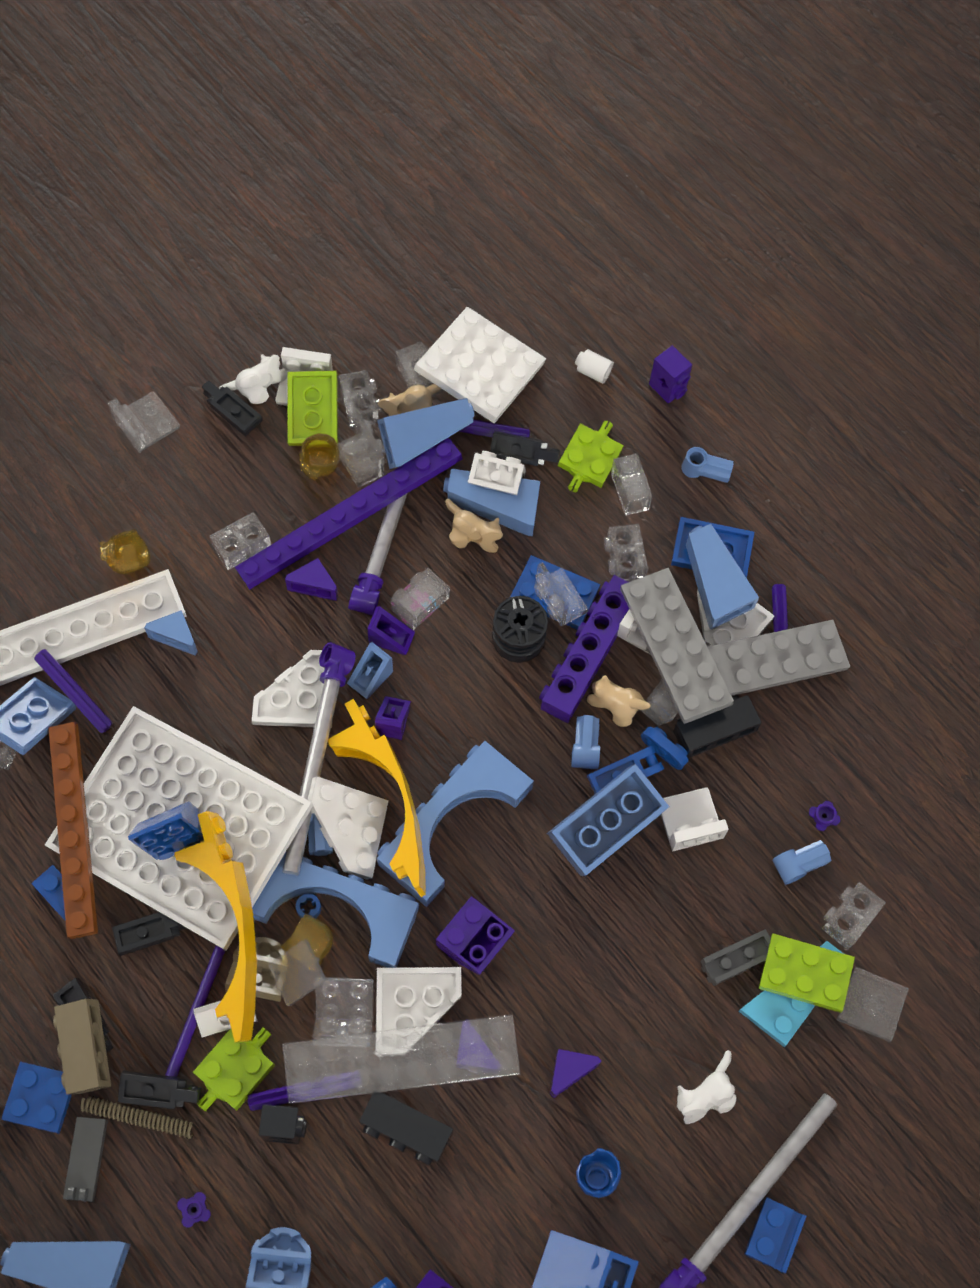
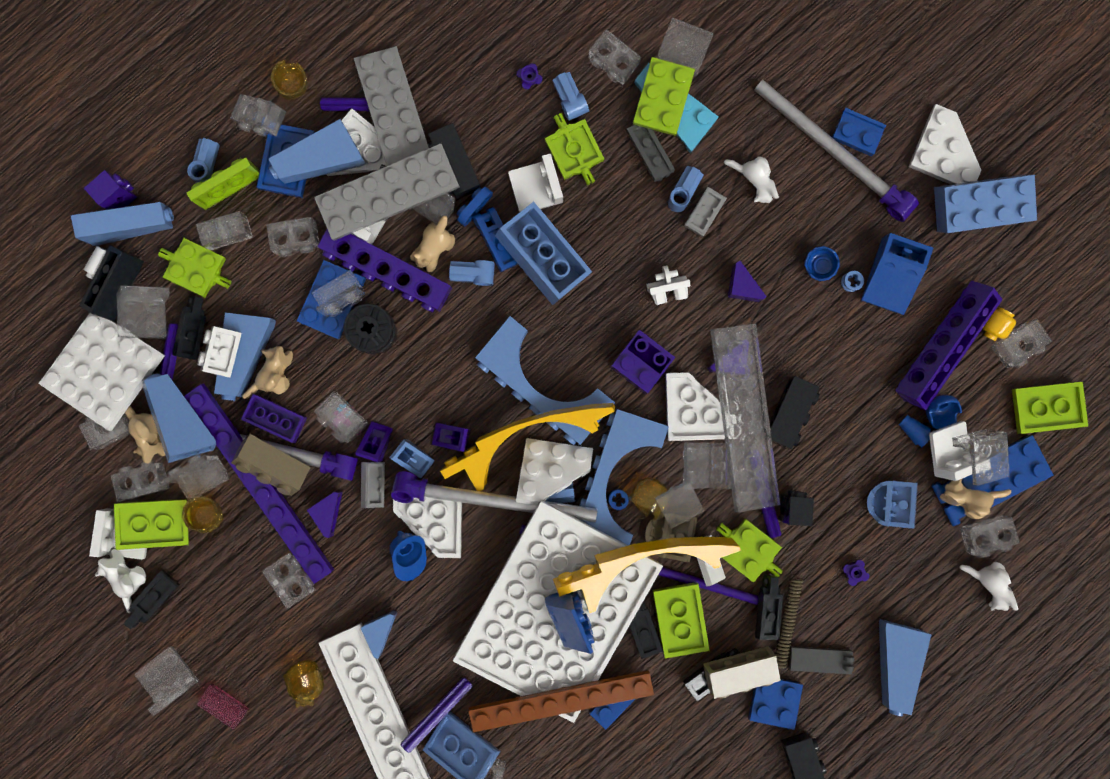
camera: 90 degrees left, 20 degrees up
none -> medium blue slope [71,202,174,246]
none -> black brick [79,245,144,322]
none -> clear bracket [116,286,169,338]
none -> lime plate [186,158,260,210]
none -> clear pink plate [197,684,249,730]
none -> clear brick [230,94,286,137]
none -> dark tan brick [231,434,311,496]
none -> dark purple piece [241,394,307,443]
none -> clear yellow helmet [271,60,308,100]
none -> light grey plate [361,462,385,508]
none -> blue piece [389,531,427,581]
none -> lime plate [545,113,604,185]
none -> white hips [646,265,691,305]
none -> lime plate [653,582,710,658]
none -> medium blue piece [668,166,704,212]
none -> light grey plate [684,187,727,237]
none -> medium blue bush [841,271,864,292]

